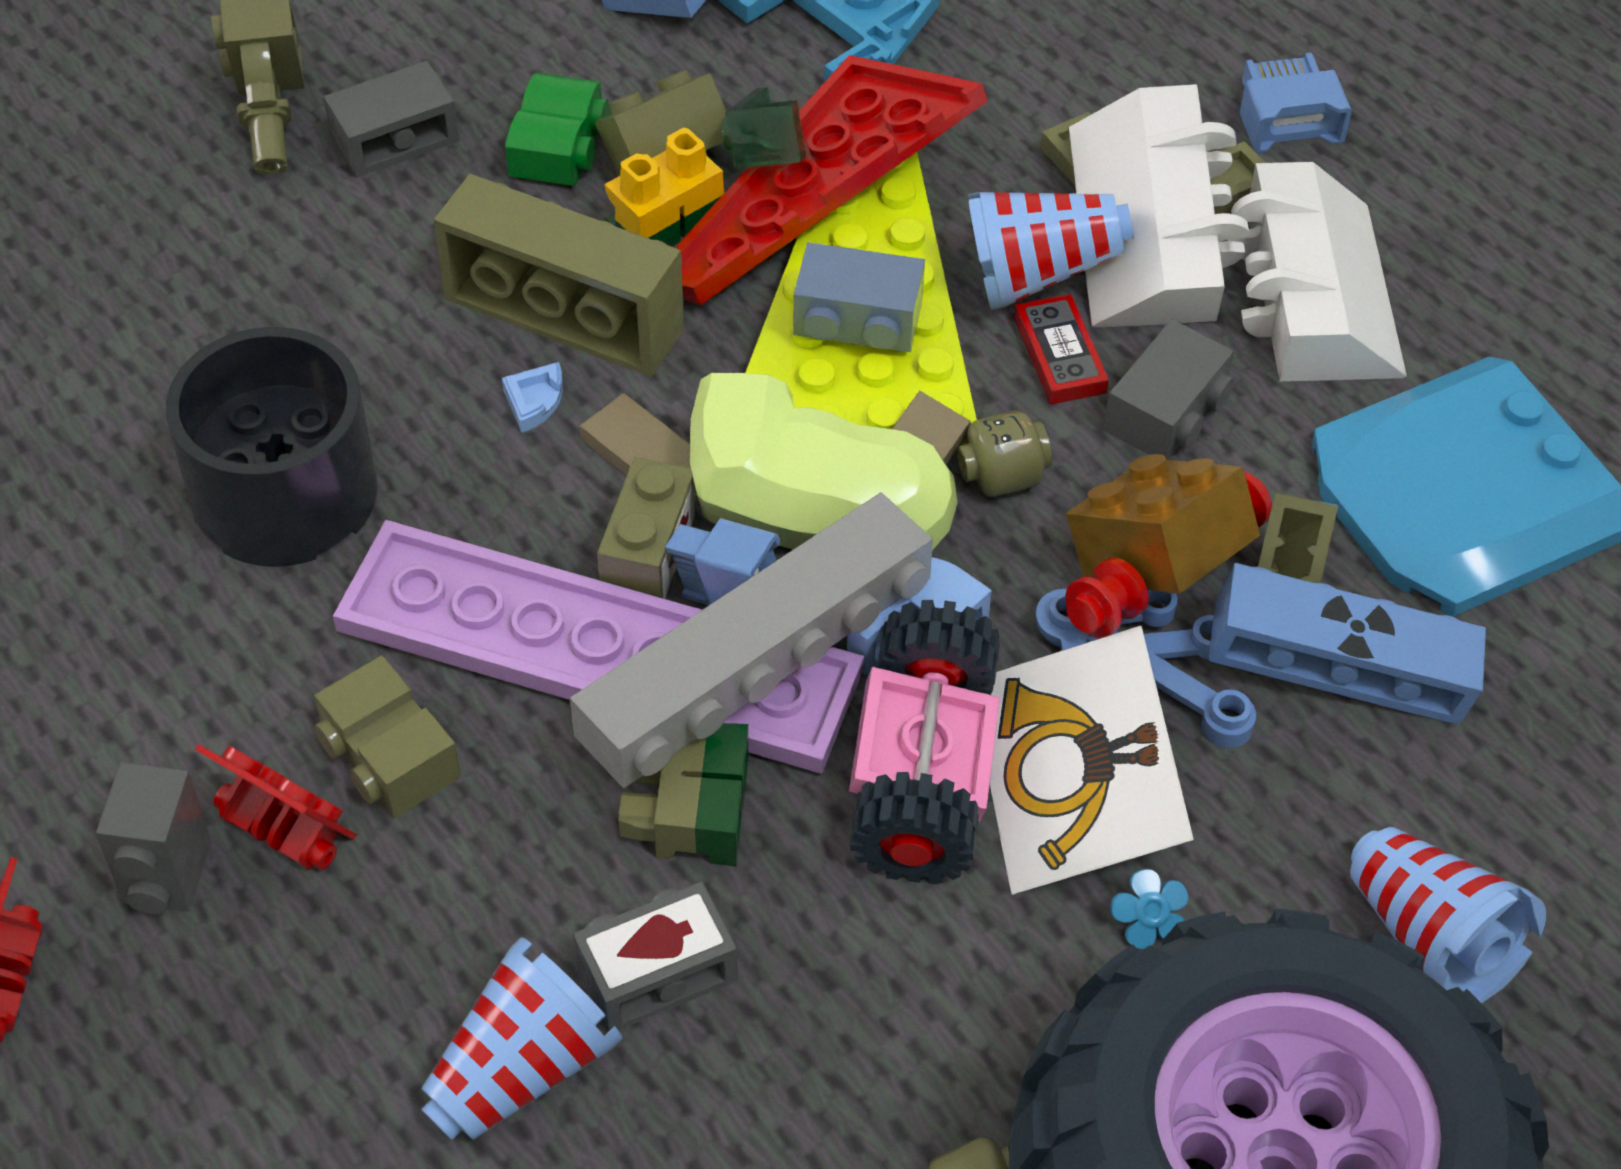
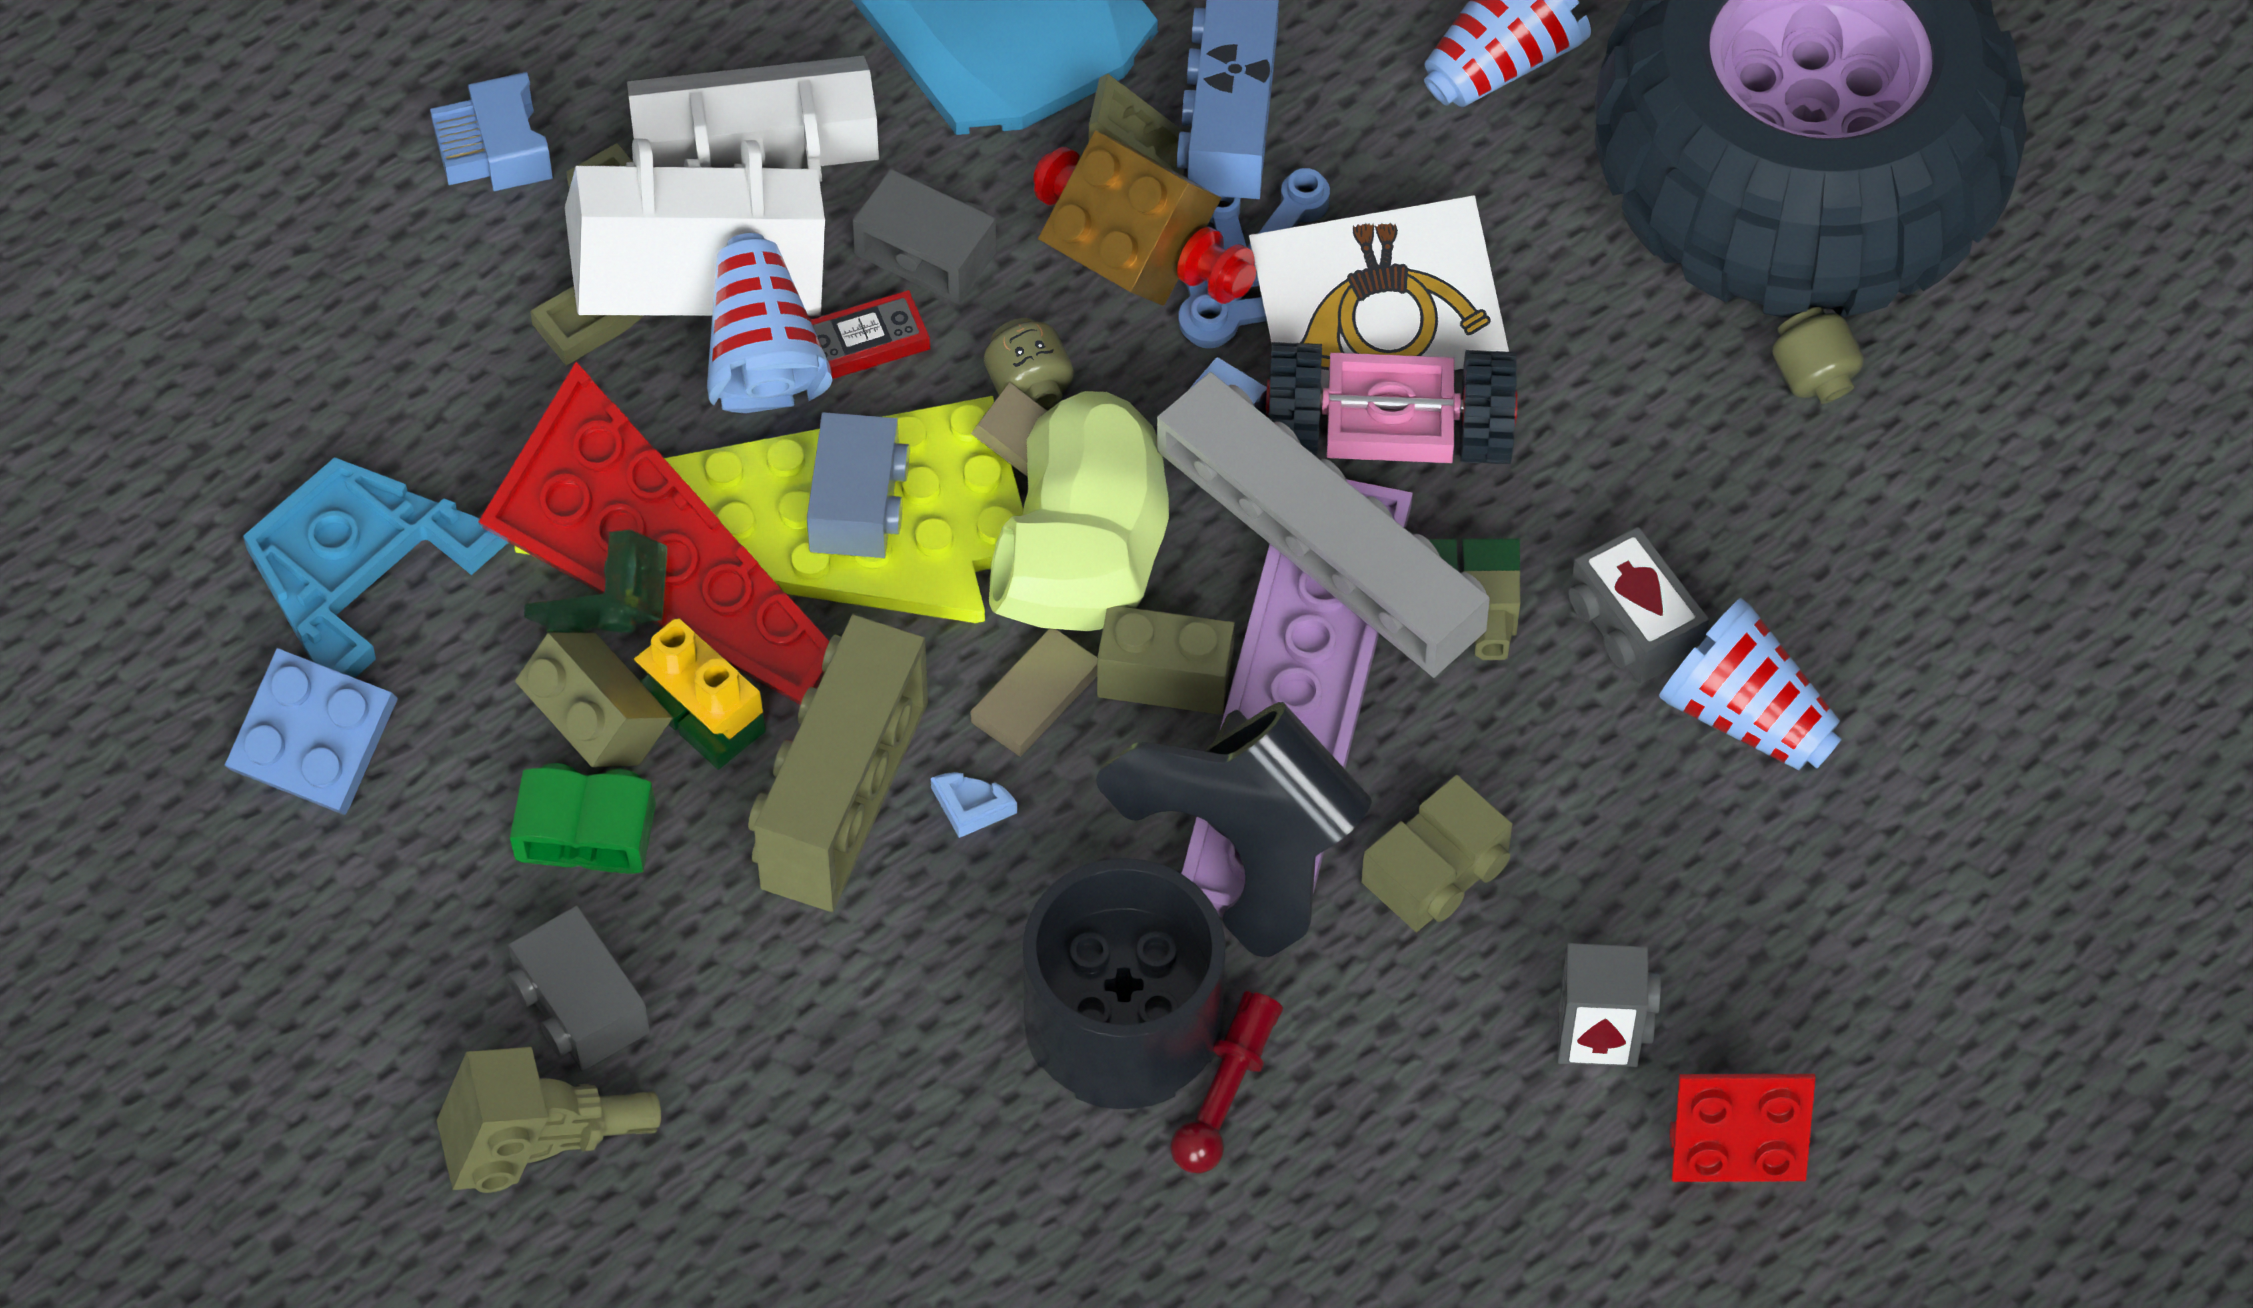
camera: 95 degrees left, 5 degrees up
red hinge [195,744,358,870] -> none
medium blue piece [665,518,781,606] -> none
dark azure plant [1110,869,1189,949] -> none
none -> black piece [1096,702,1372,957]
none -> dark red pin [1170,991,1283,1173]

